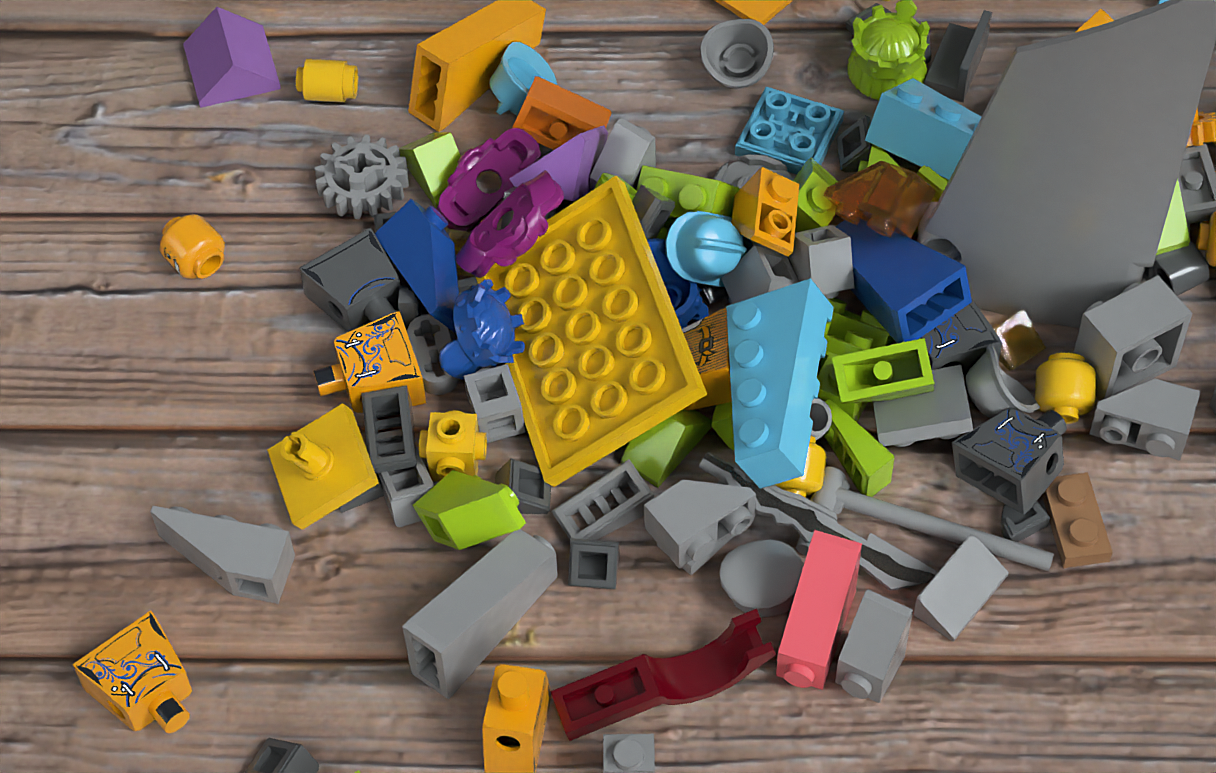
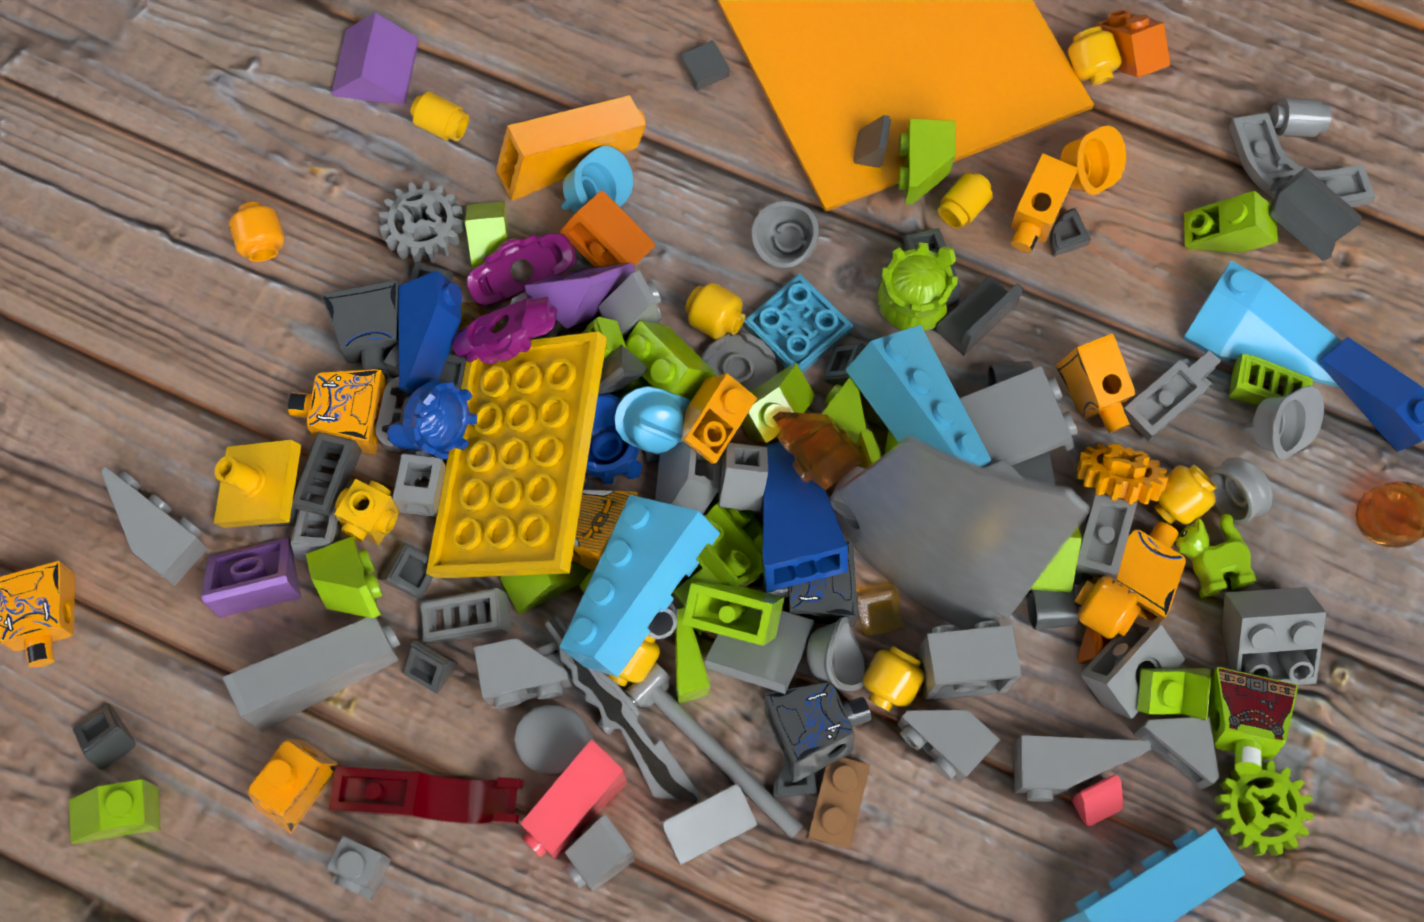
camera: 20 degrees right, 15 degrees up
none -> medium lavender slope [201,537,302,618]
none -> yellow head [685,283,745,340]

